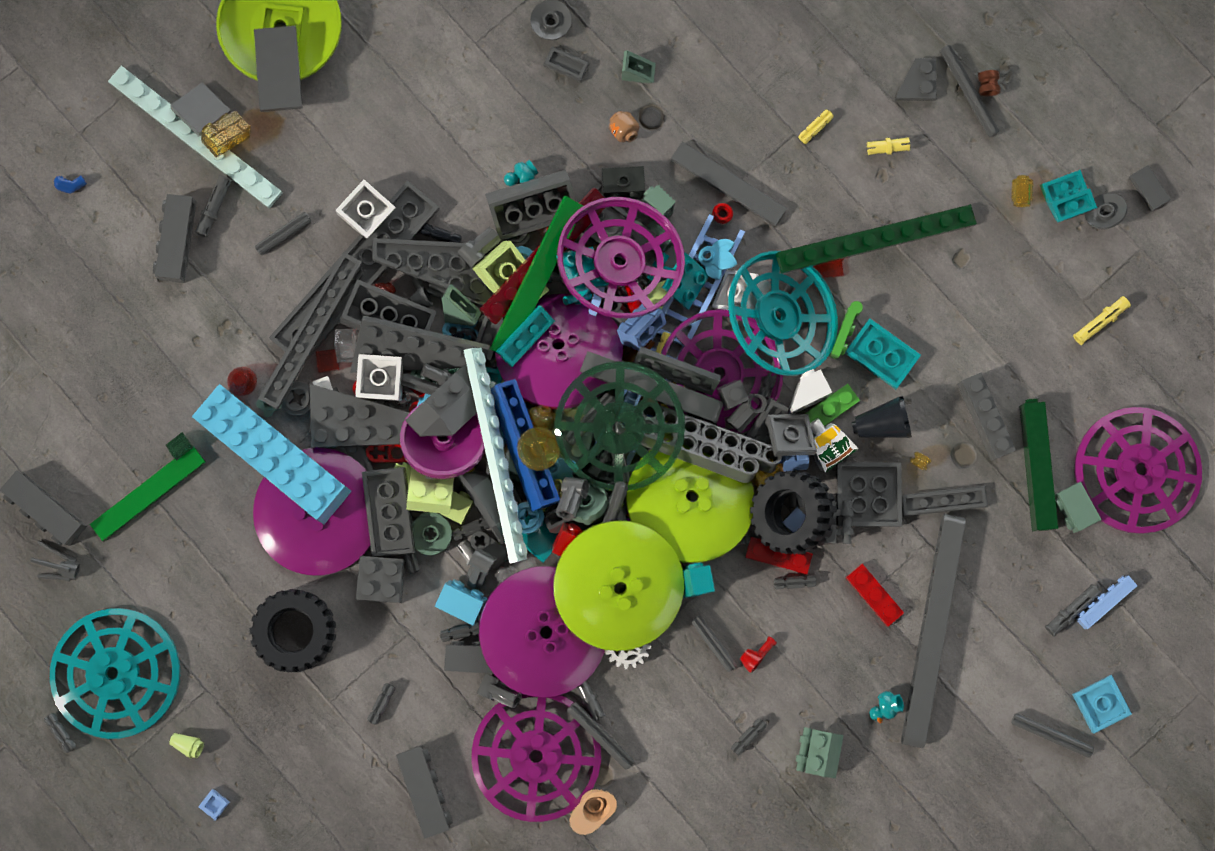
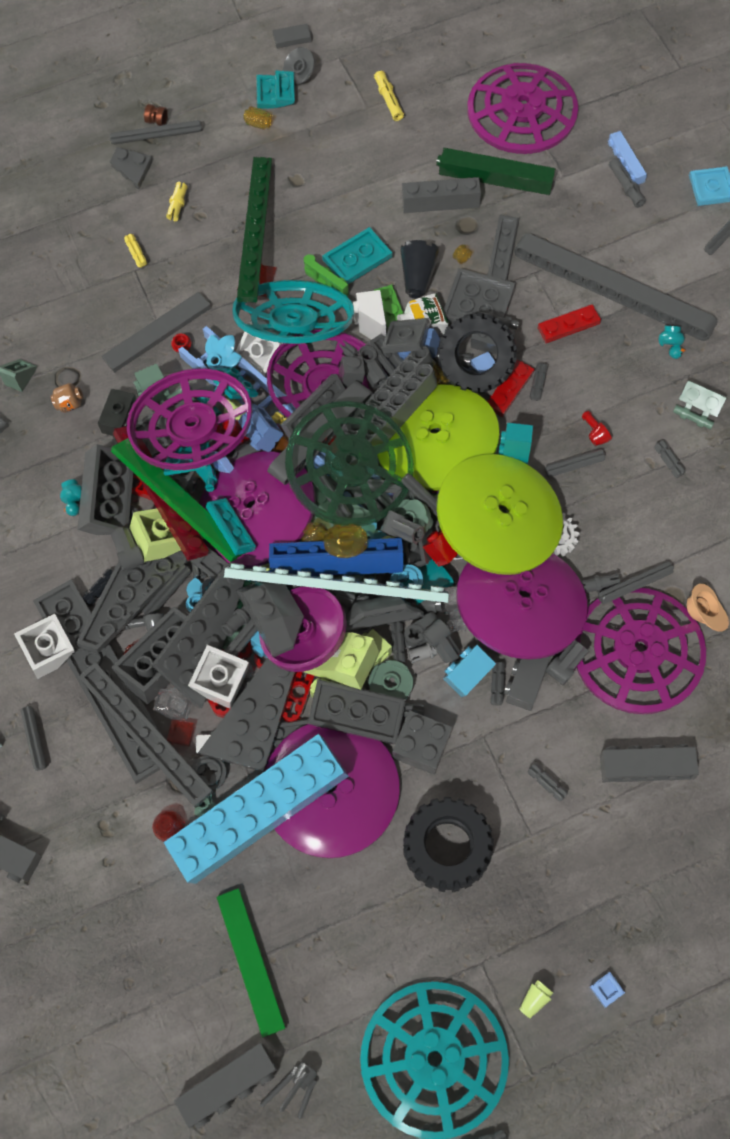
camera: 65 degrees left, 15 degrees down
clear green tile [166,432,194,461] -> none
sand green slope [442,284,482,326] -> none
sand green brick [1055,482,1102,533] -> none

